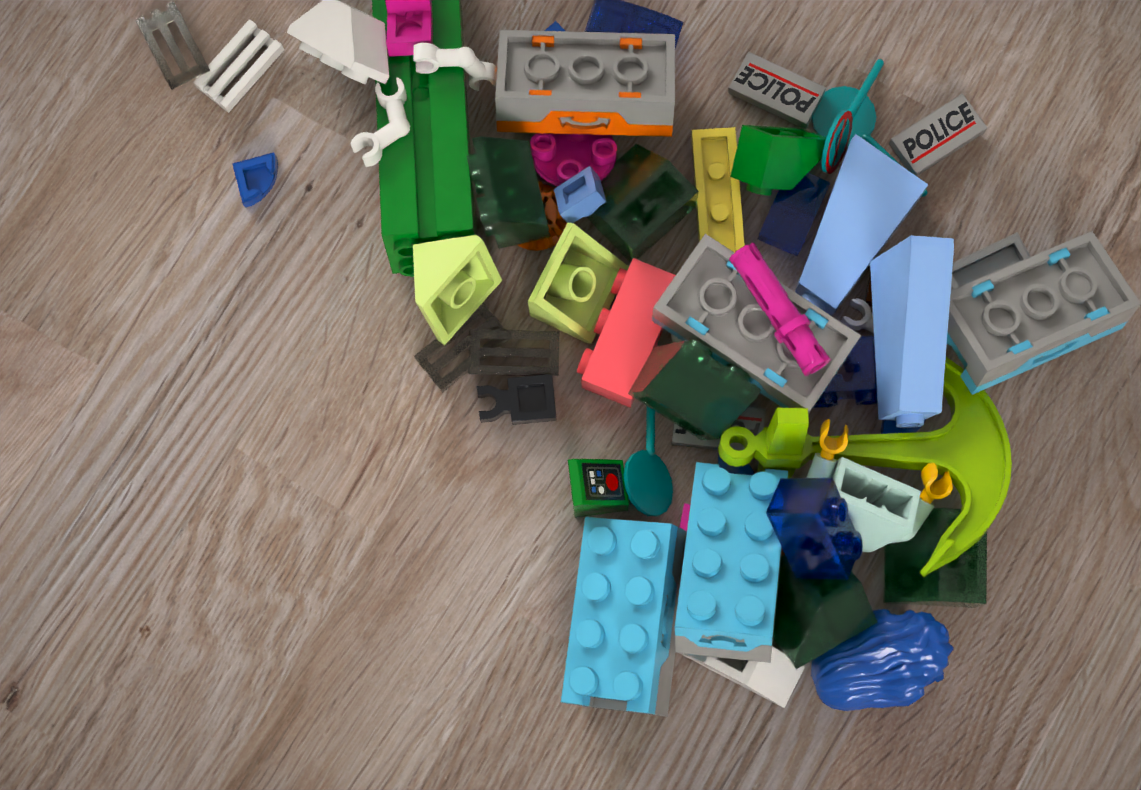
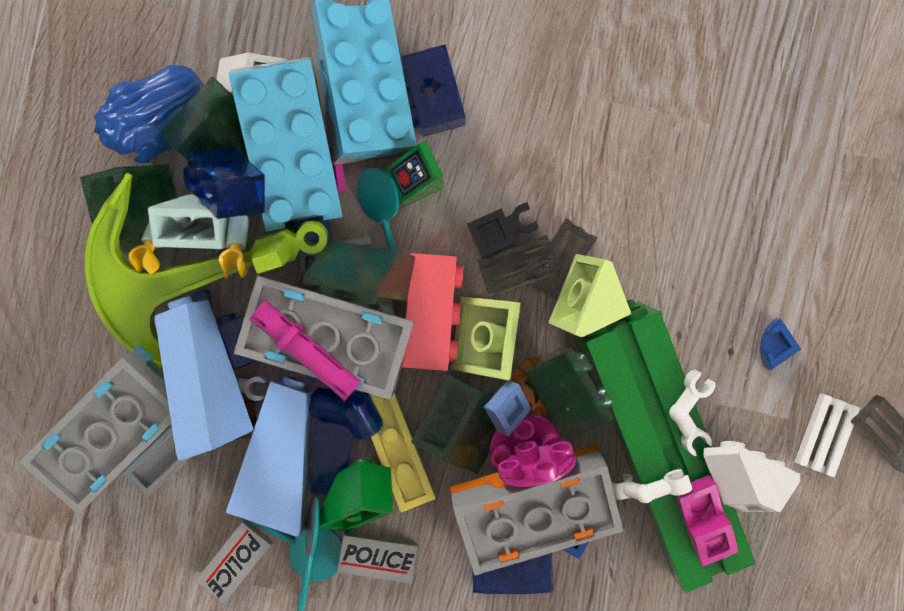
camera: 160 degrees right, 10 degrees up
none -> clear blue piece [308,387,383,439]
none -> clear blue brick [402,44,466,137]
none -> dark pink dish [497,441,576,487]

